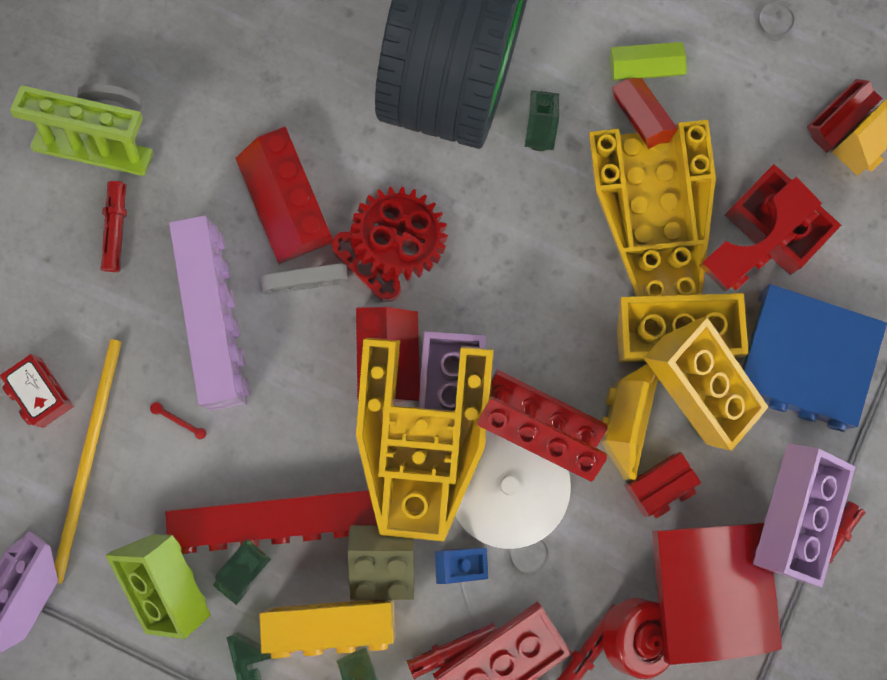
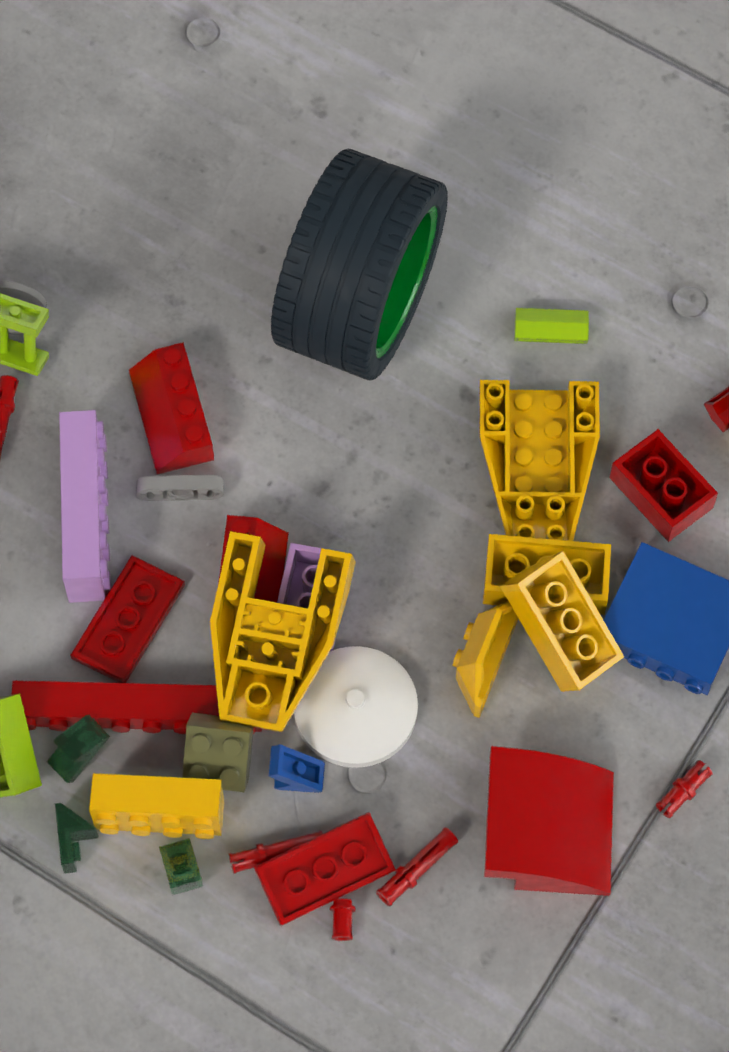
camera: 10 degrees right, 15 degrees down
red hinge [150,402,206,440] -> none
red beam [332,232,401,302] -> none
red gear [350,186,448,281] -> none
red fence [477,369,608,482] -> none
clear green slope [524,90,559,152] -> none
red wheel [603,598,669,679] -> none
red piece [612,78,678,149] -> none
red brick [624,452,701,519] -> none
red arch [699,176,823,292] -> none
lavender brick [753,443,855,588] -> none
none -> red tile [70,555,185,683]

